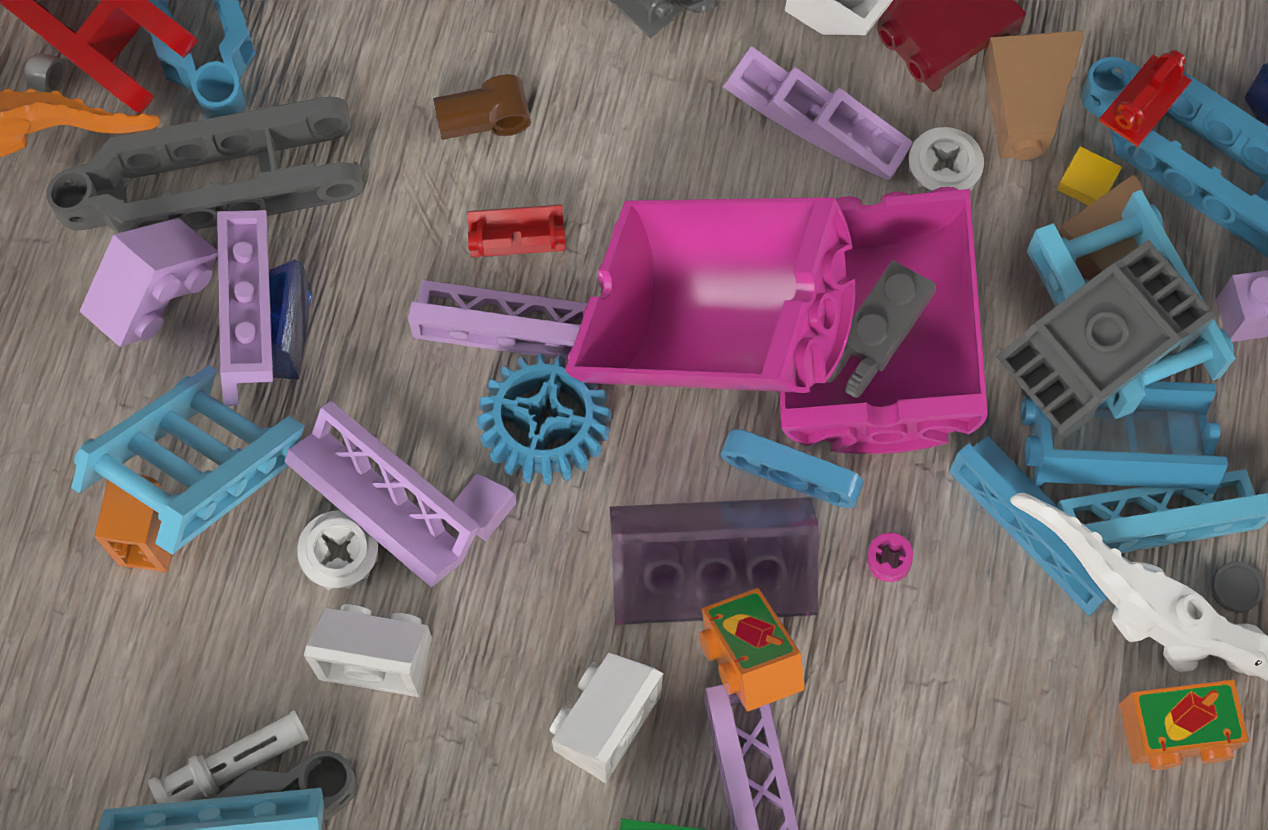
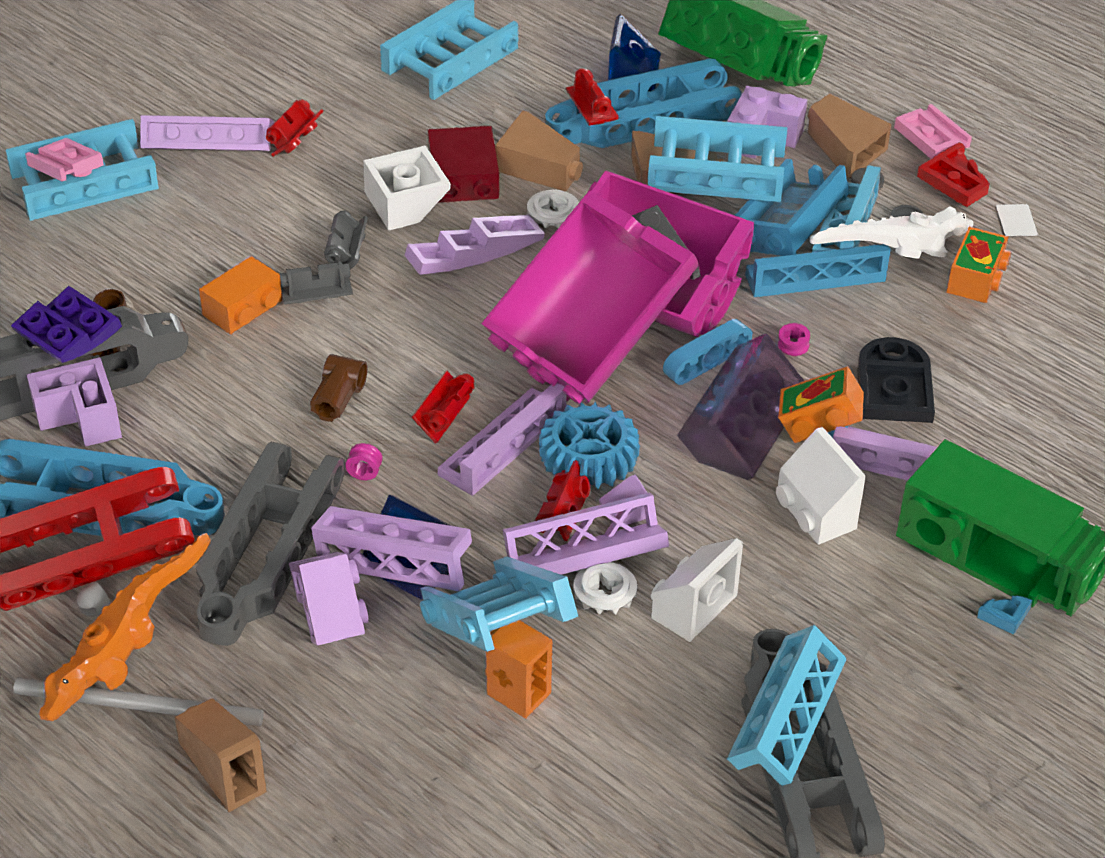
camera: 60 degrees left, 25 degrees down
white pin [148,710,309,804] -> none
dark grey plate [996,240,1216,438] -> none
yellow tile [1057,146,1122,206] -> none
none -> dark pink bush [345,443,383,481]
none -> red hinge [535,460,590,541]
none -> black tile [857,337,935,423]

